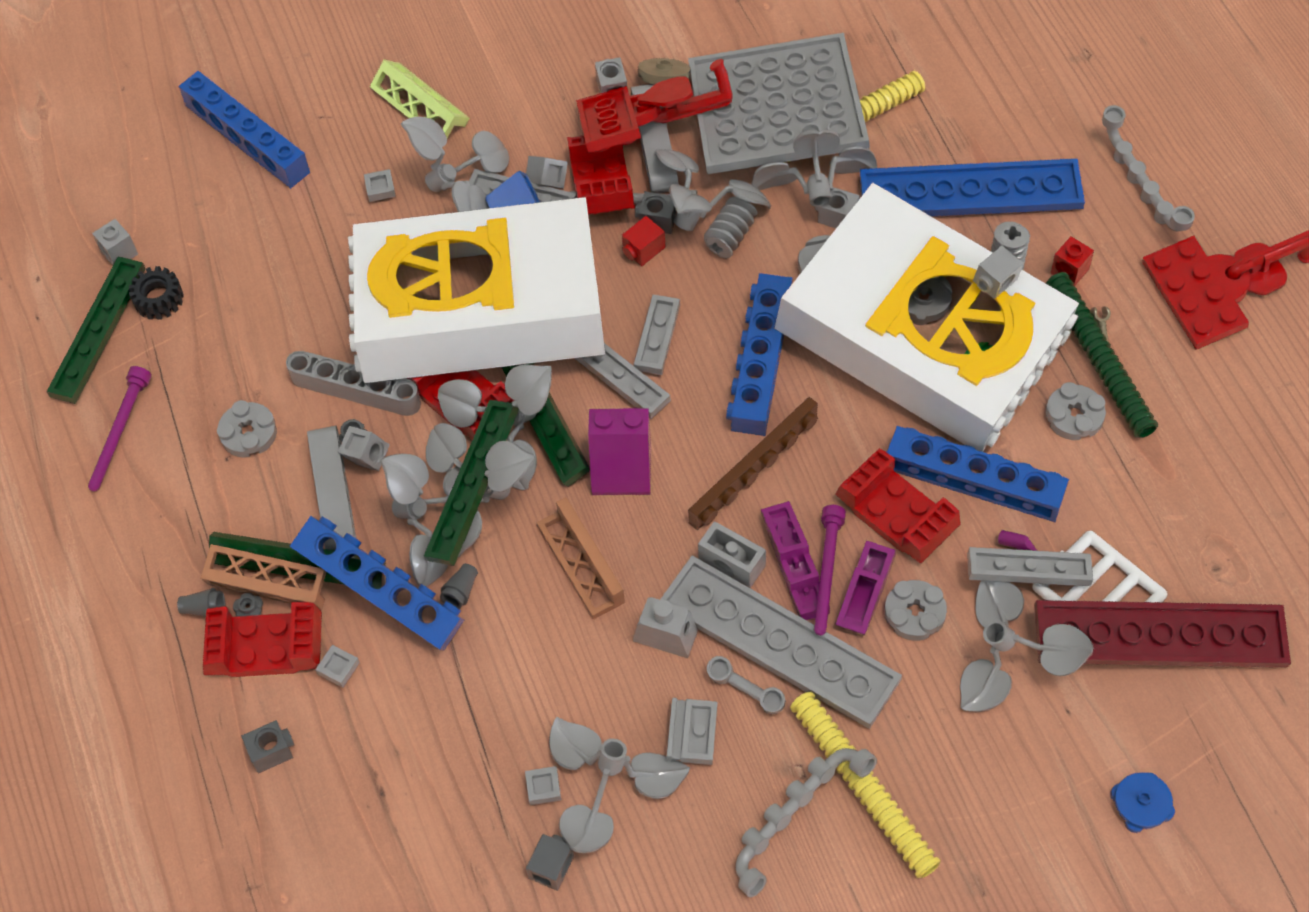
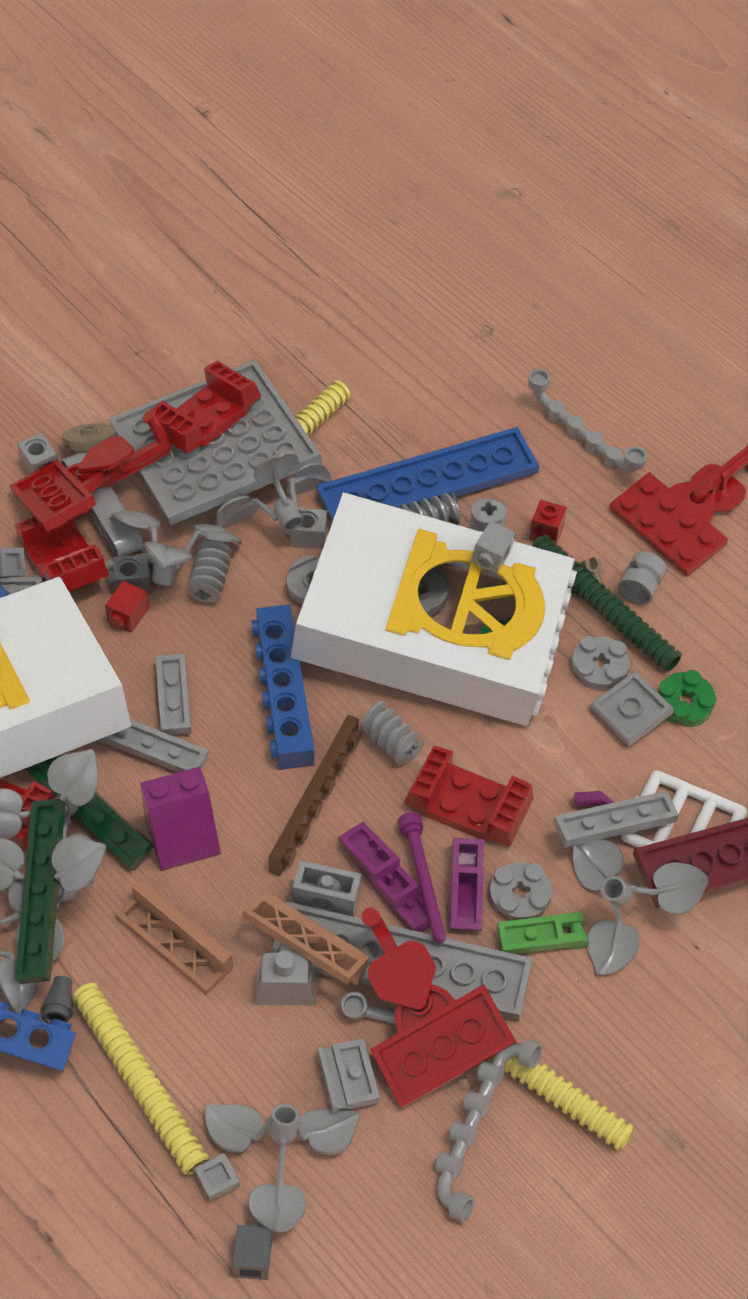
camera: 25 degrees left, 5 degrees down
blue brick [887,426,1069,522] -> none
none -> light yellow piece [72,983,209,1175]
none -> red plate [149,360,261,454]
none -> nougat fence [242,891,370,985]
none -> light grey piece [361,700,425,765]
none -> red plate [361,907,517,1109]
none -> light grey piece [399,492,460,525]
none -> bright green plate [497,912,589,954]
none -> light grey plate [590,671,674,747]
none -> light grey wheel [618,551,667,605]
none -> green plate [658,670,716,727]

